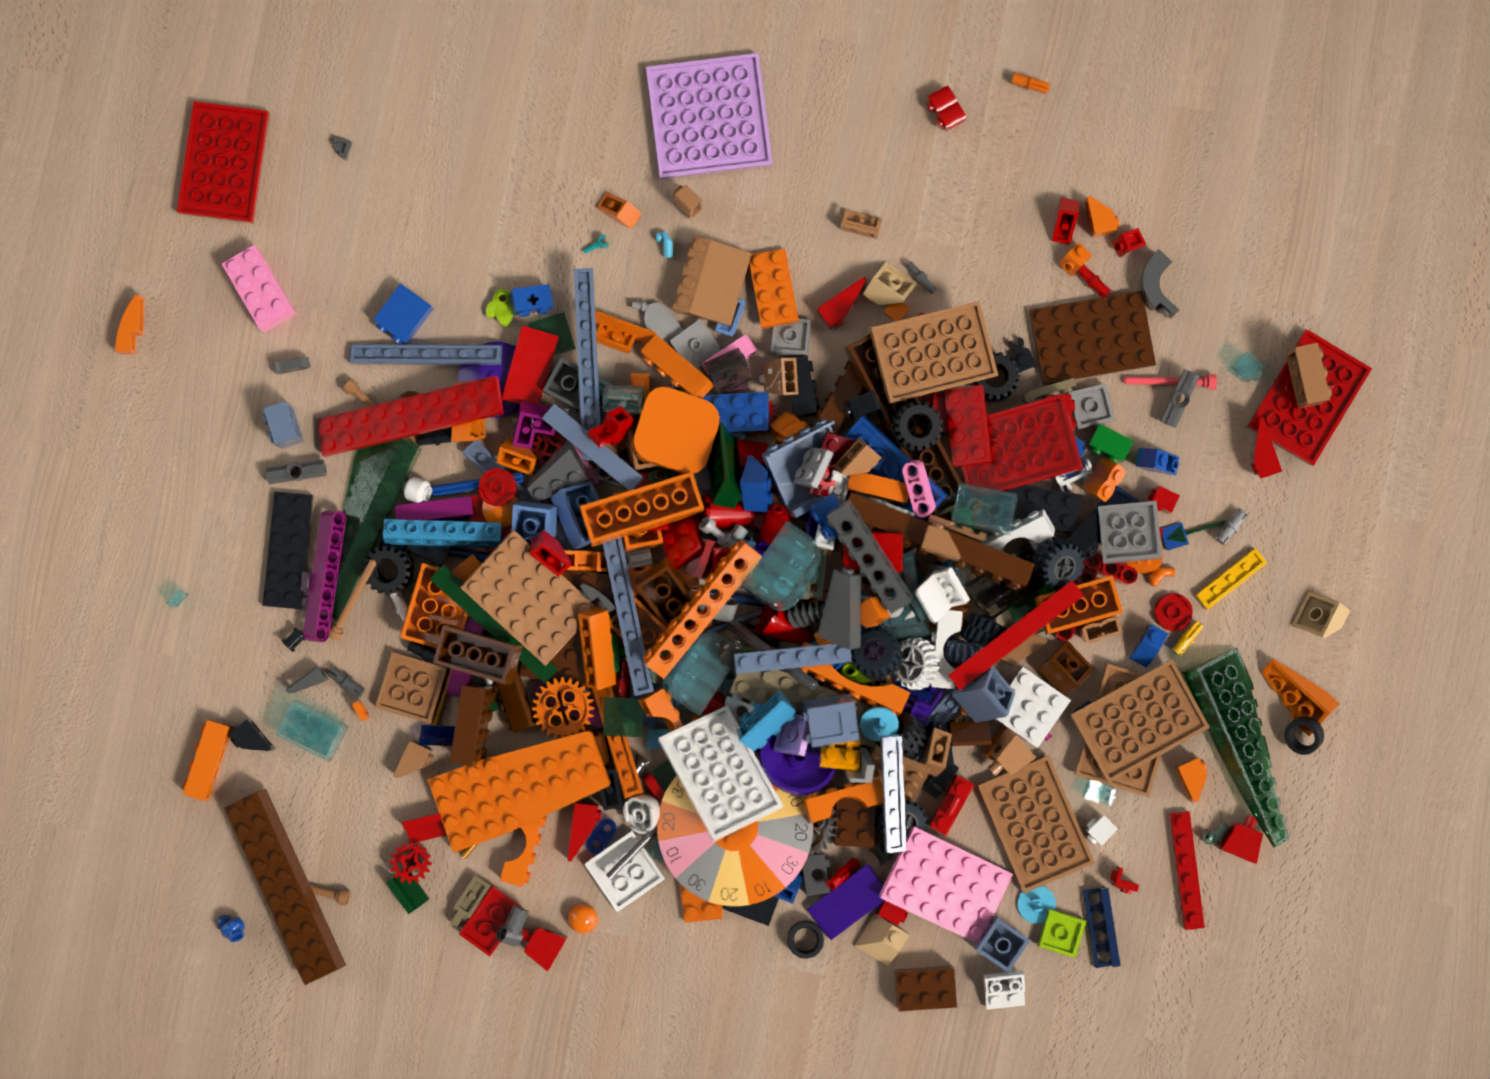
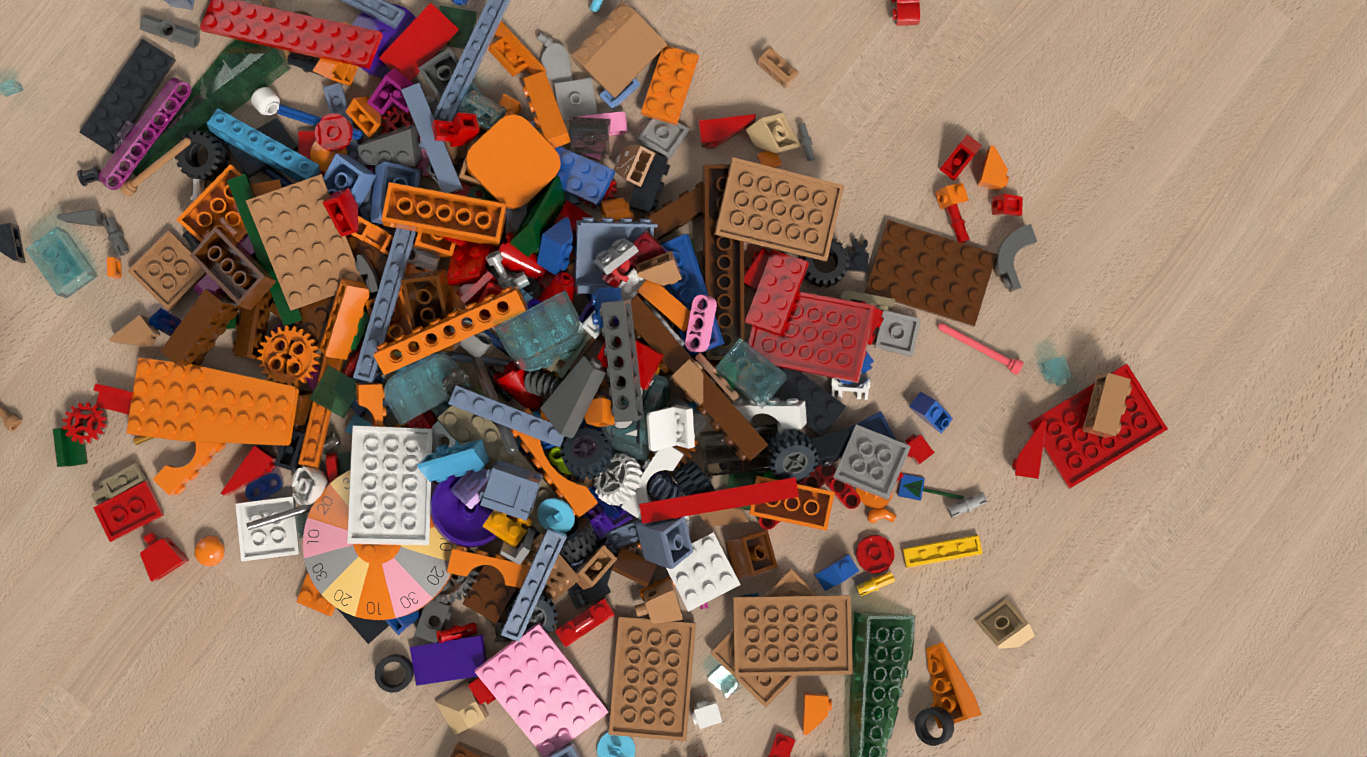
camera: 30 degrees right, 0 degrees up
magenta tile [395,496,474,521] -> none
pearl gold bar [431,669,452,726] -> none
dark grey piece [497,905,529,947] -> none
black slope [844,390,881,420] -> none
black tyre [891,401,943,451] -> none
orange axle [1011,72,1050,94] -> none
medium nougat brick [1078,615,1123,643] -> none
orange brick [1082,457,1126,502] -> none
green brick [1087,424,1134,463] -> none
dark grey piece [1160,369,1200,428] -> none

